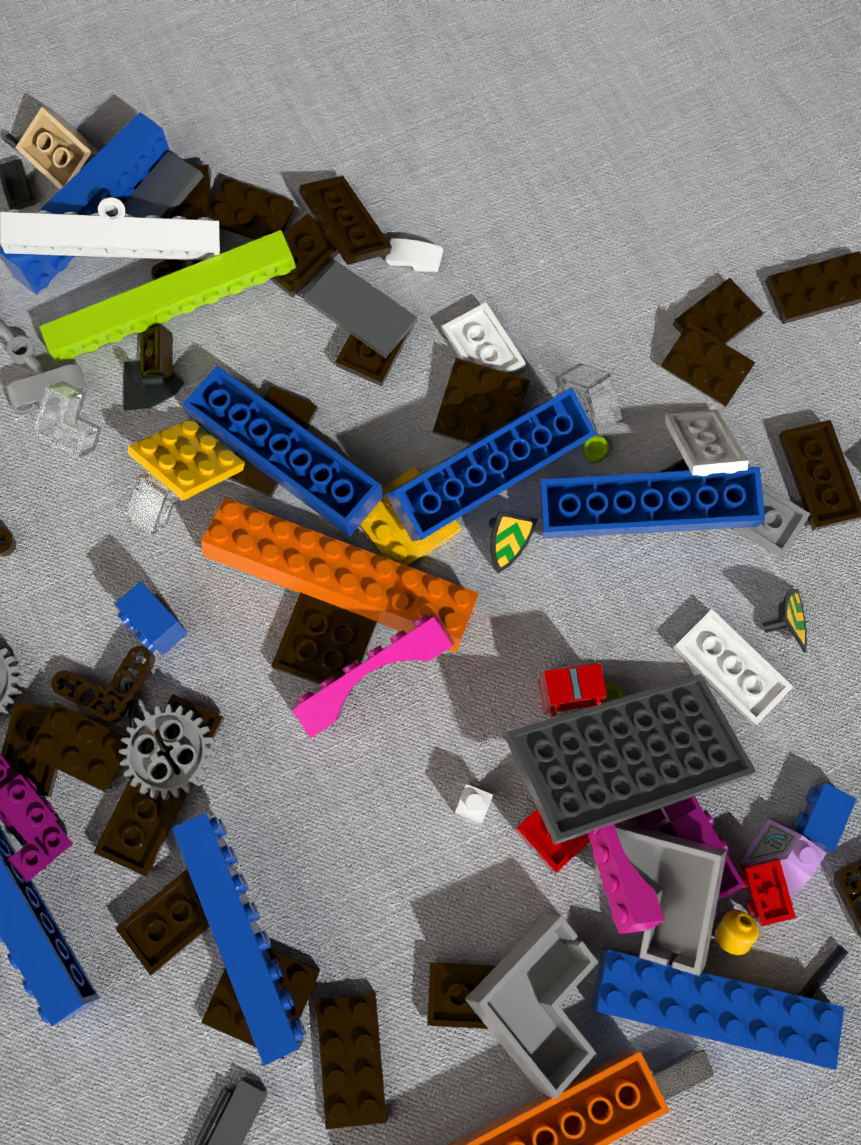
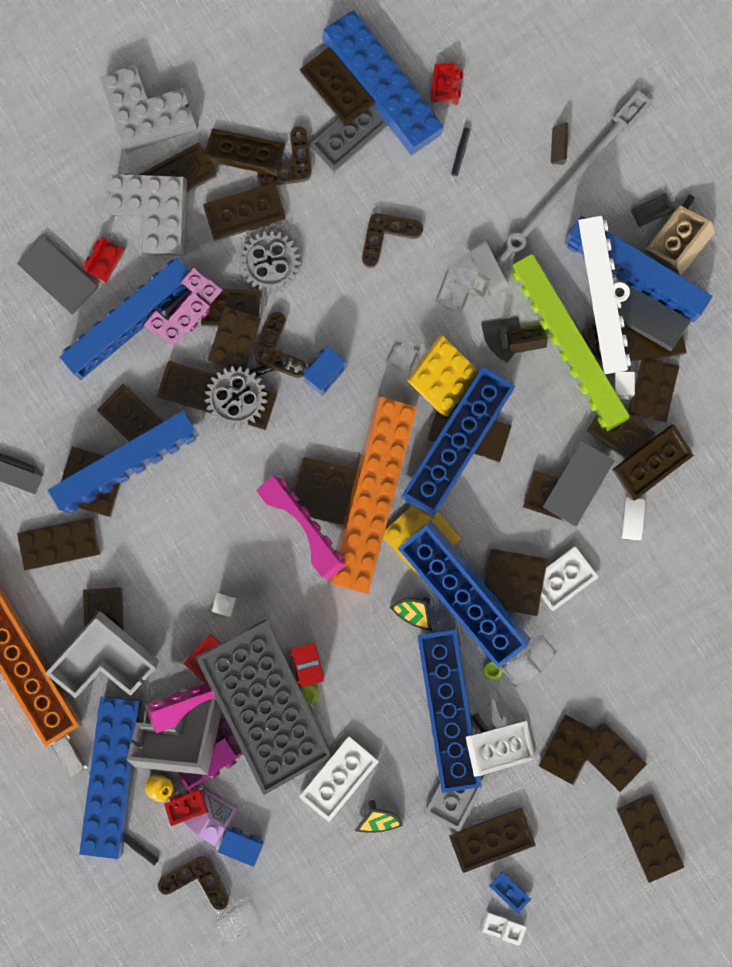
camera: 95 degrees right, 10 degrees up
none -> white brick [613,372,635,401]

